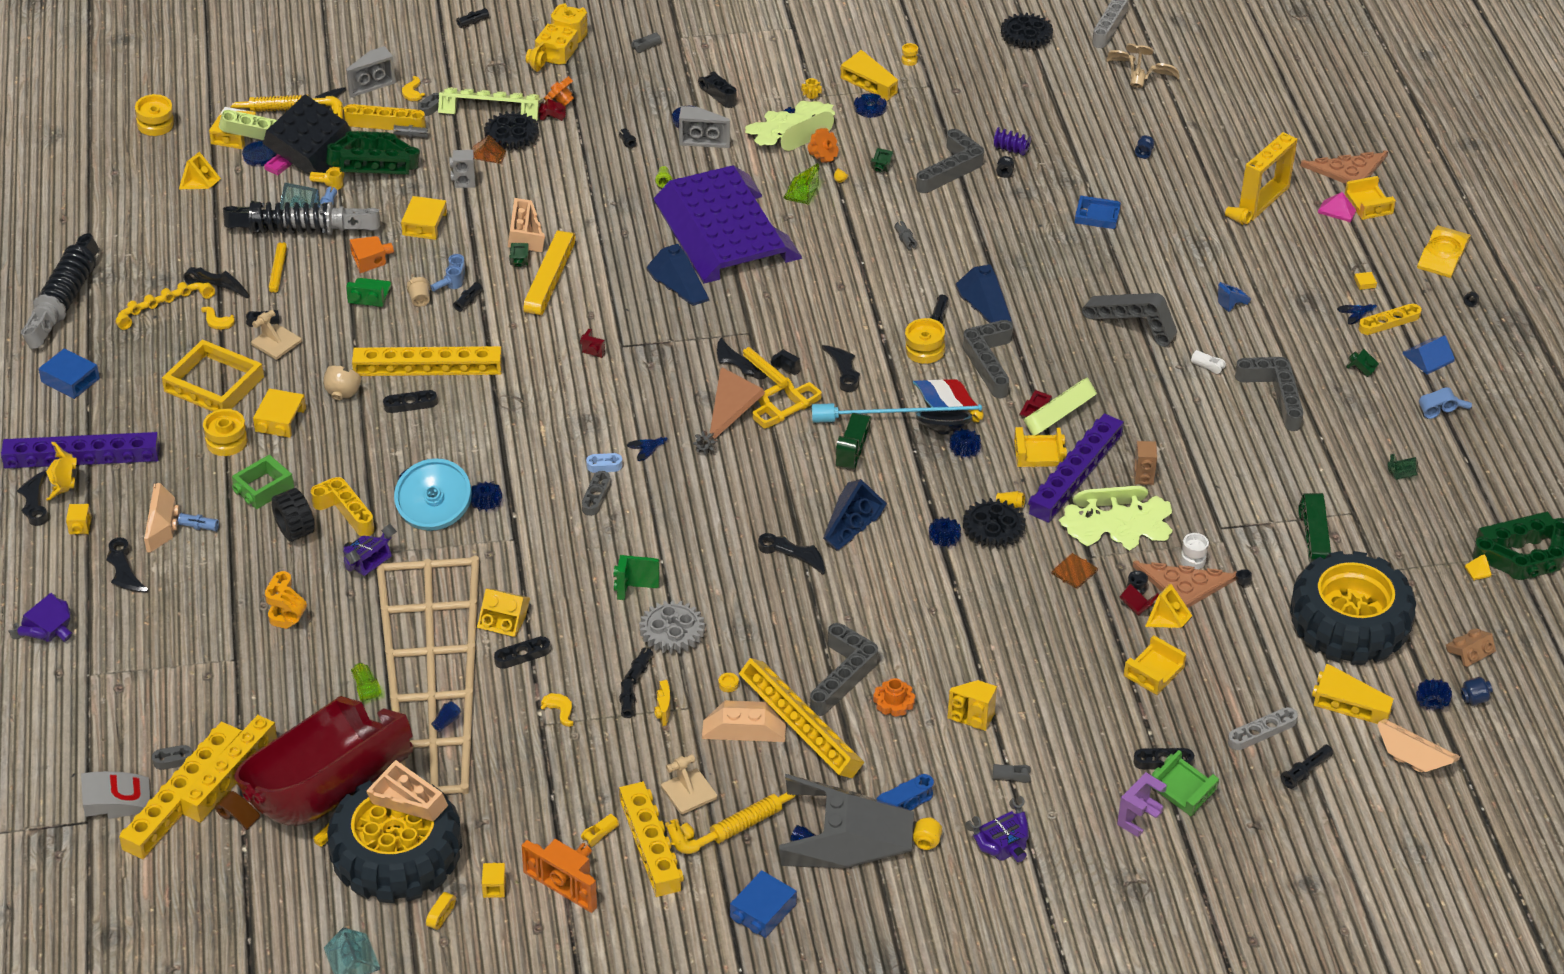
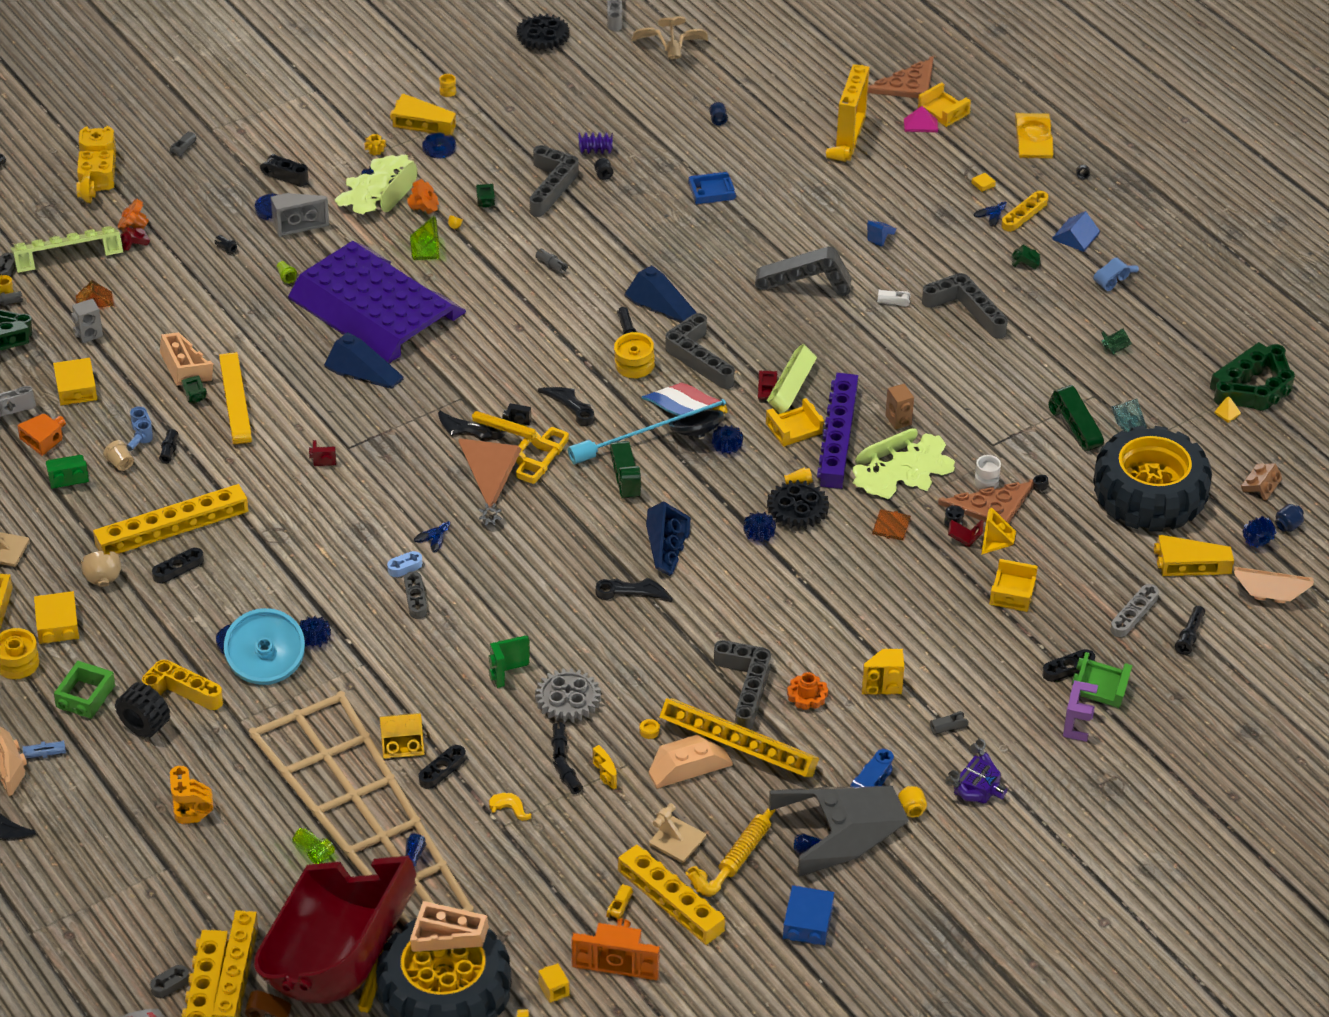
camera: 25 degrees left, 0 degrees up
dark purple torso [343,523,397,576] -> none
black gear [484,111,539,151] -> none
none -> clear light blue slope [1111,399,1147,433]

